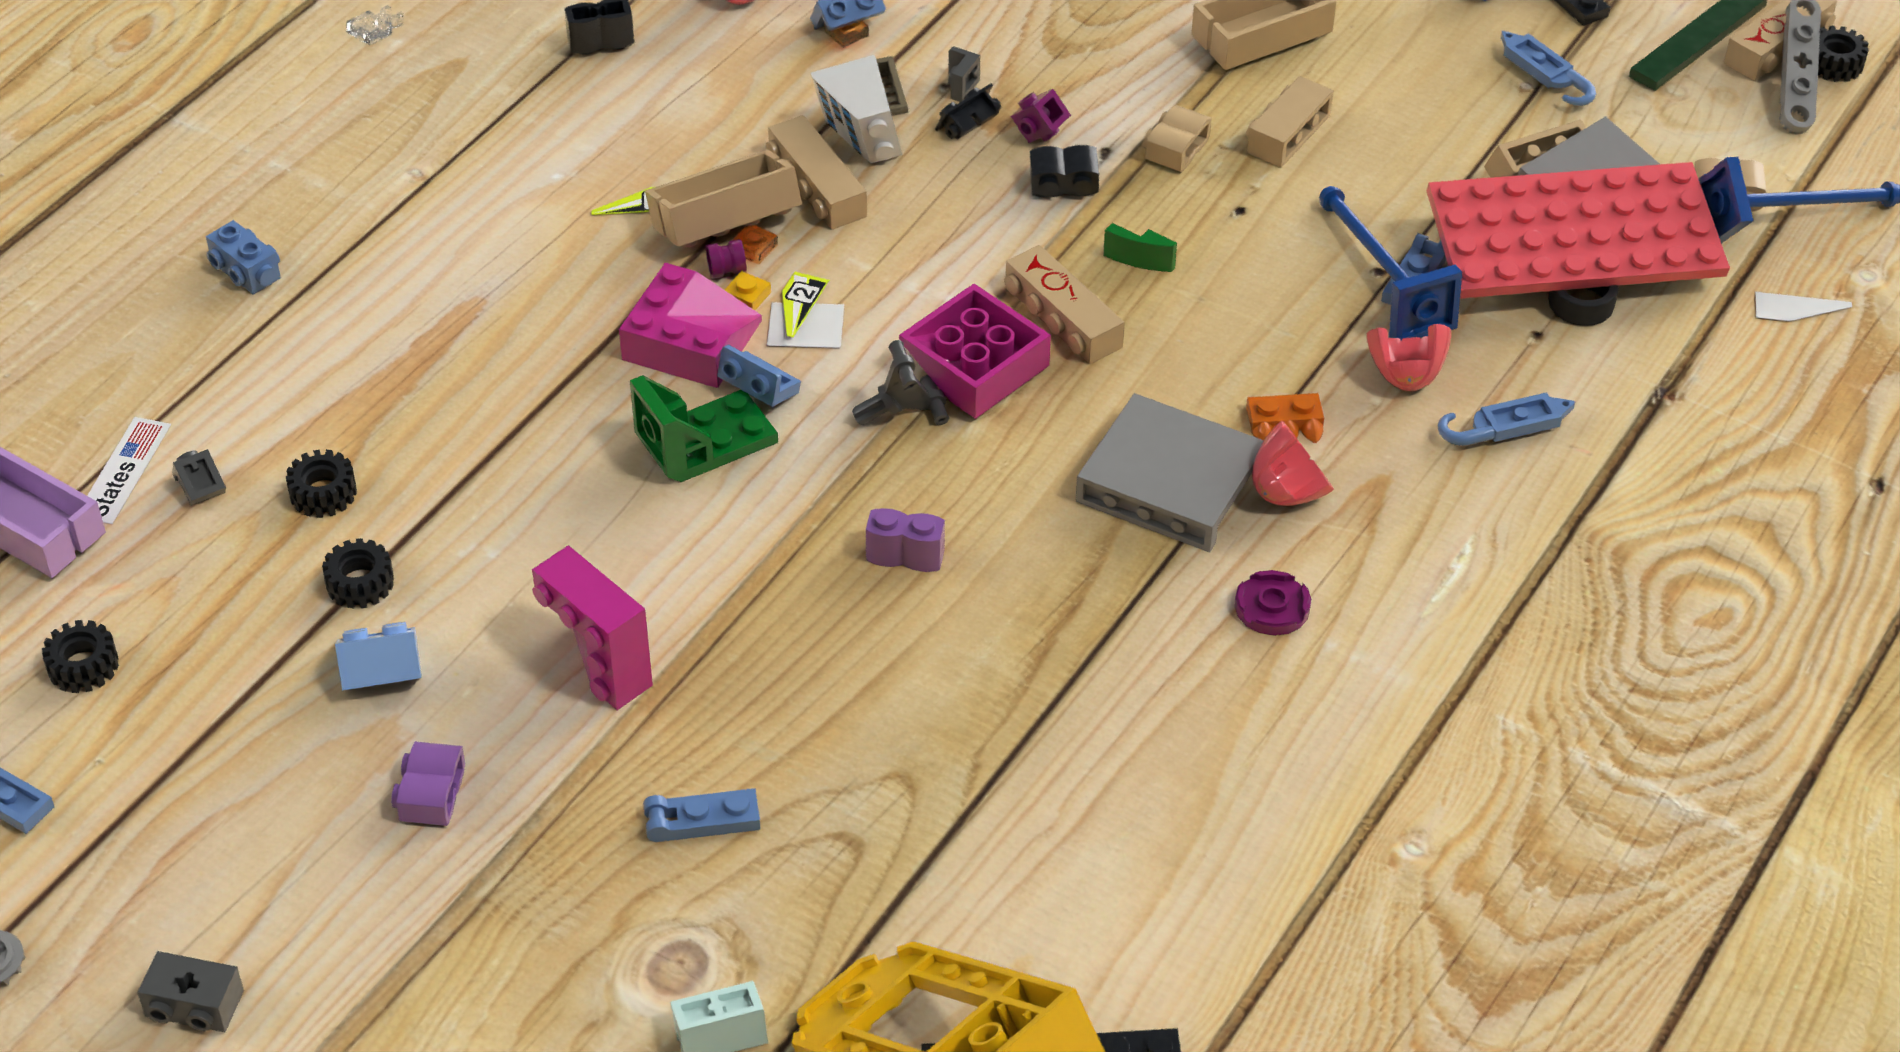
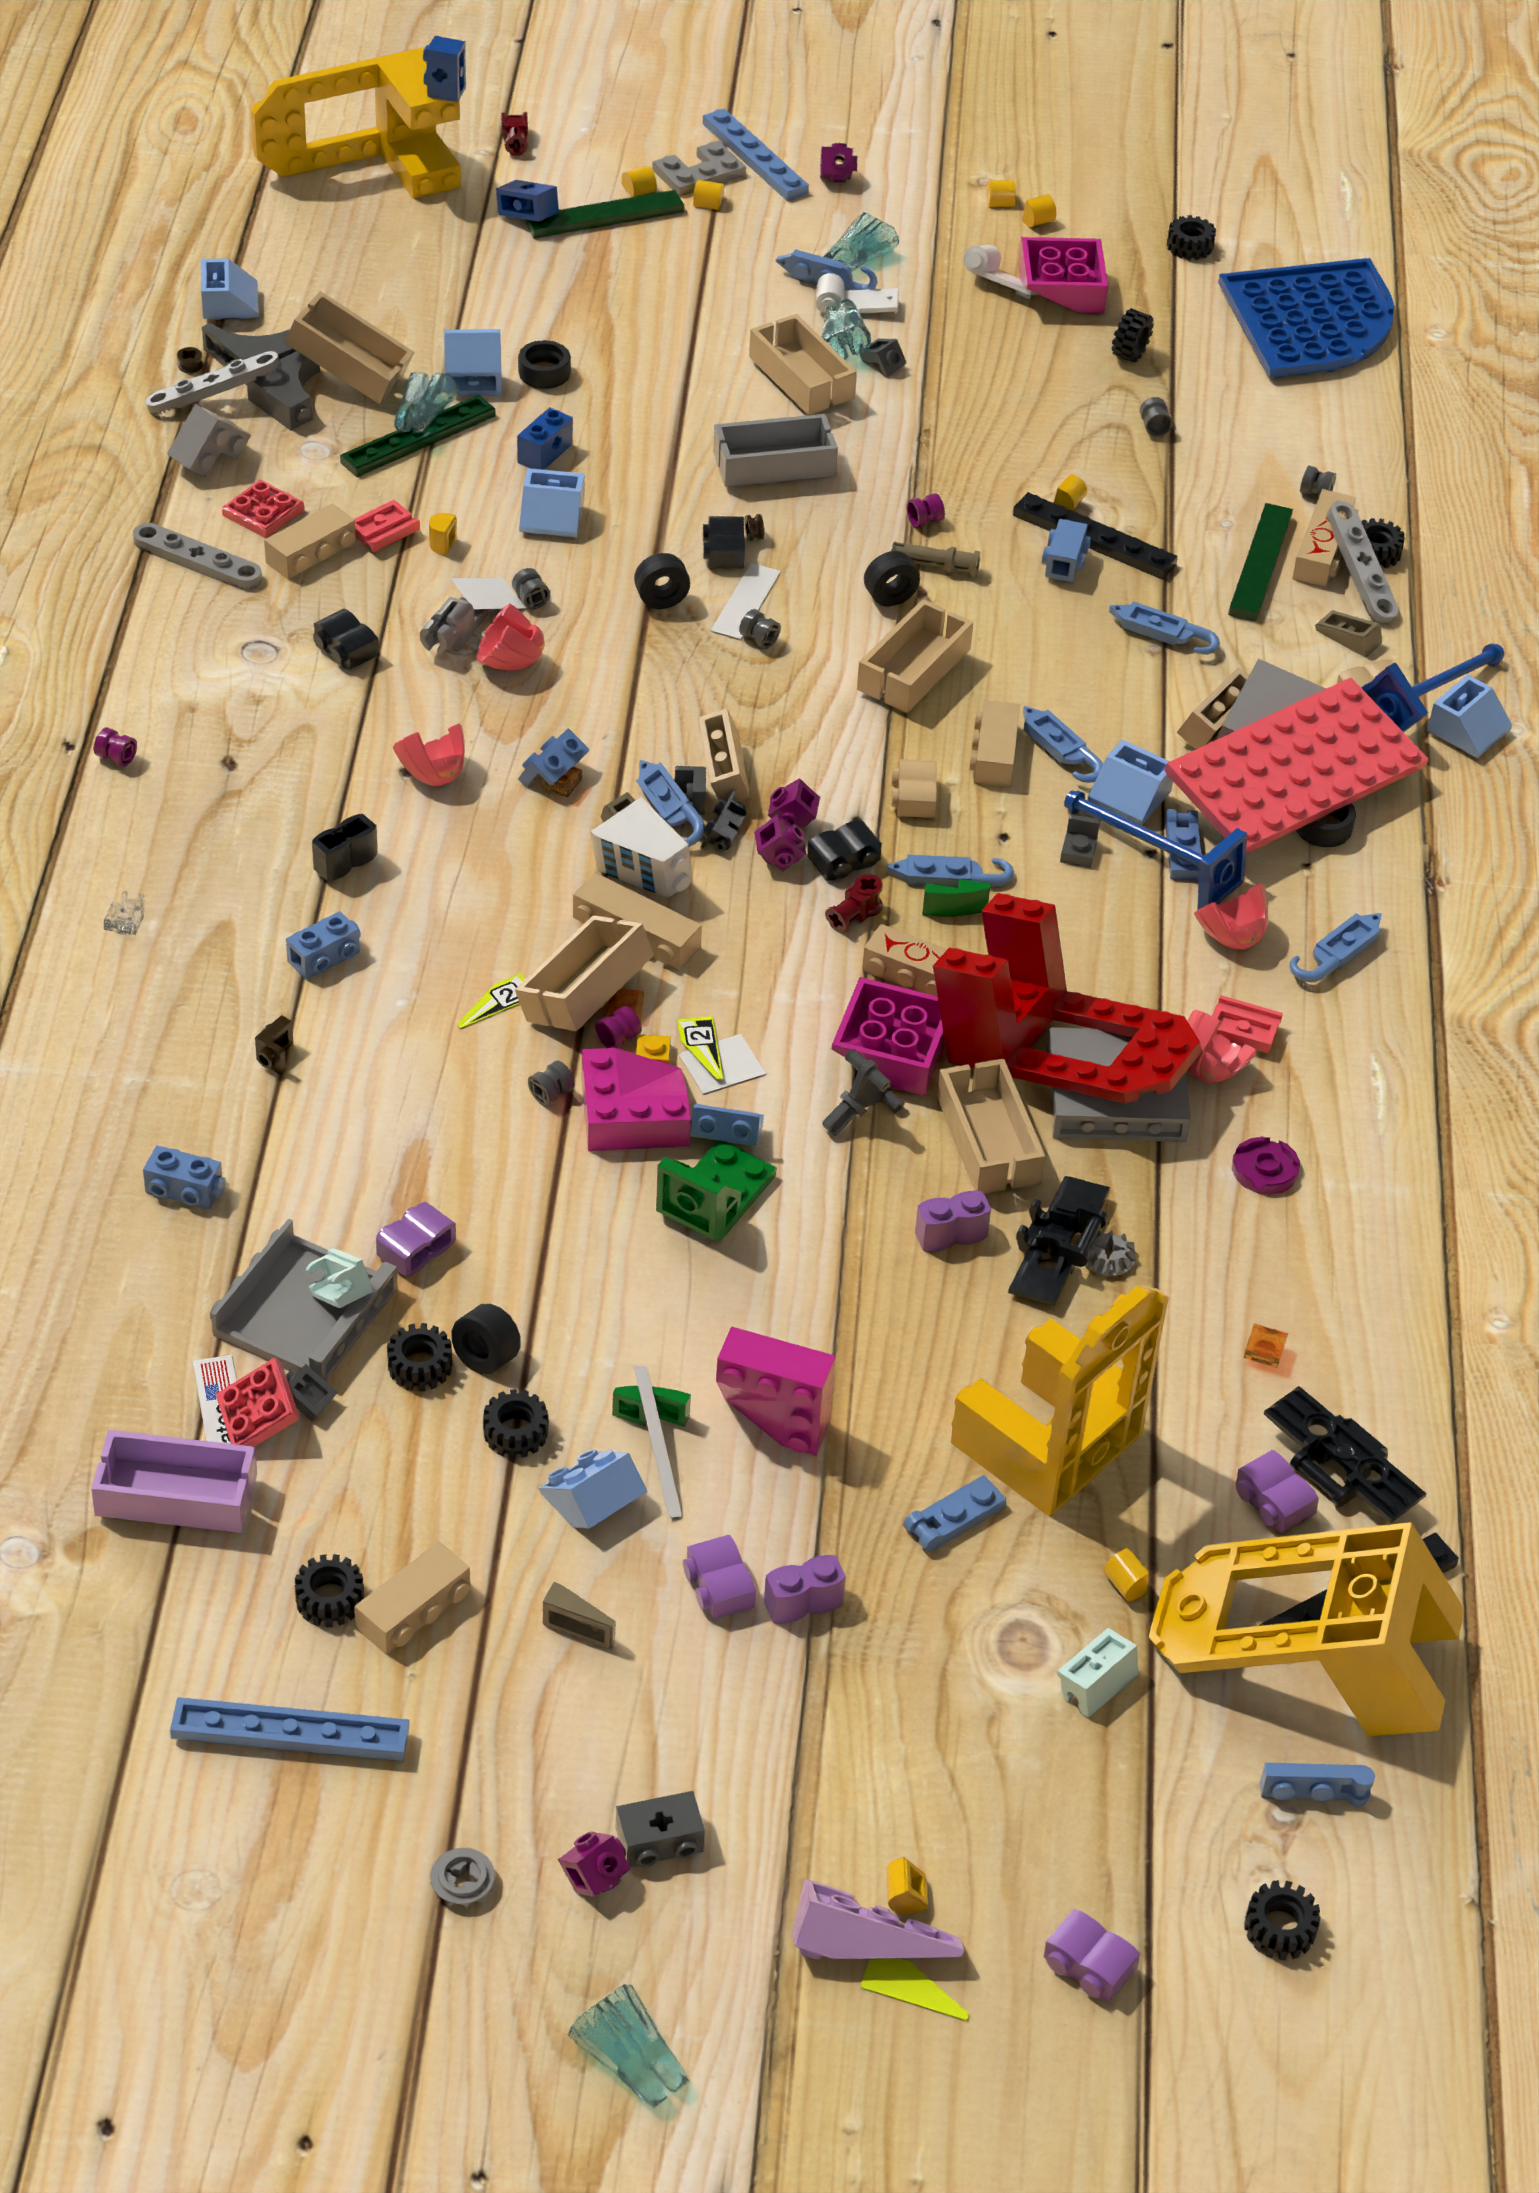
camera: 30 degrees left, 0 degrees up
orange plate [1246,393,1324,443] -> none
white sticker [1755,292,1852,321] -> none
none -> light grey panel [210,1219,398,1381]
none -> coral tile [216,1357,300,1447]
none -> dark brown bracket [255,1015,293,1075]
none -> medium blue brick [286,911,361,980]
none -> light aqua hinge [306,1248,374,1308]
none -> tan brick [354,1541,470,1655]
none -> medium lavender brick [376,1202,456,1277]
none -> black tyre [451,1304,521,1374]
none -> dark grey wheel [528,1060,575,1106]
none -> dark tan slope [543,1582,616,1649]
none -> magenta brick [558,1831,631,1897]
none -> green slope [612,1386,691,1427]
none -> white sticker [634,1366,682,1517]
none -> medium blue plate [636,760,705,847]
none -> tan brick [698,708,751,802]
none -> magenta brick [754,814,806,871]
none -> medium lavender brick [764,1555,846,1624]
none -> dark red connector [825,874,883,933]
none -> medium blue plate [887,855,1014,888]
none -> red bracket [933,893,1201,1103]
none -> tan piece [937,1059,1045,1194]
none -> yellow bracket [951,1285,1169,1517]
none -> black piece [1008,1176,1110,1306]
none -> medium blue plate [1023,706,1103,783]
none -> dark grey bracket [1060,815,1100,868]
none -> light grey gear [1086,1229,1137,1276]
none -> light blue slope [1088,740,1173,826]
none -> yellow brick [1104,1547,1149,1602]
none -> coral plate [1212,995,1283,1054]
none -> medium lavender brick [1236,1450,1319,1533]
none -> clear orange plate [1244,1324,1288,1368]
none -> black piece [1264,1386,1427,1523]
none -> dark tan slope [1315,610,1382,657]
none -> light blue slope [1428,674,1512,758]

